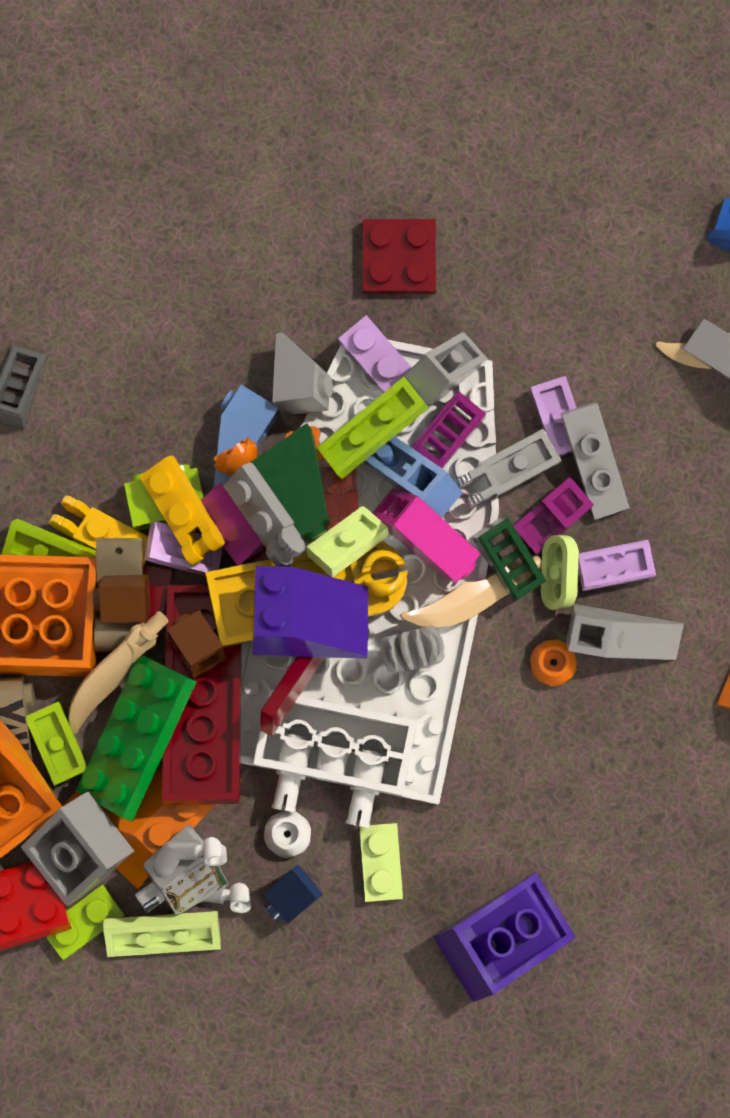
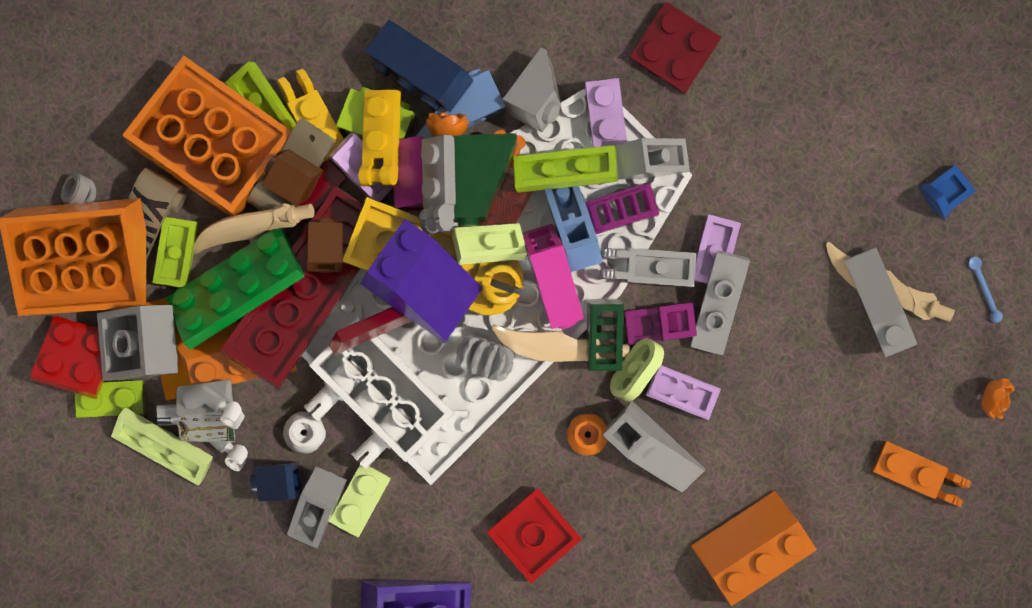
camera: 30 degrees right, 5 degrees up
none -> light grey slope [287,466,347,548]
none -> dark blue brick [365,19,474,113]
none -> red plate [487,487,582,584]

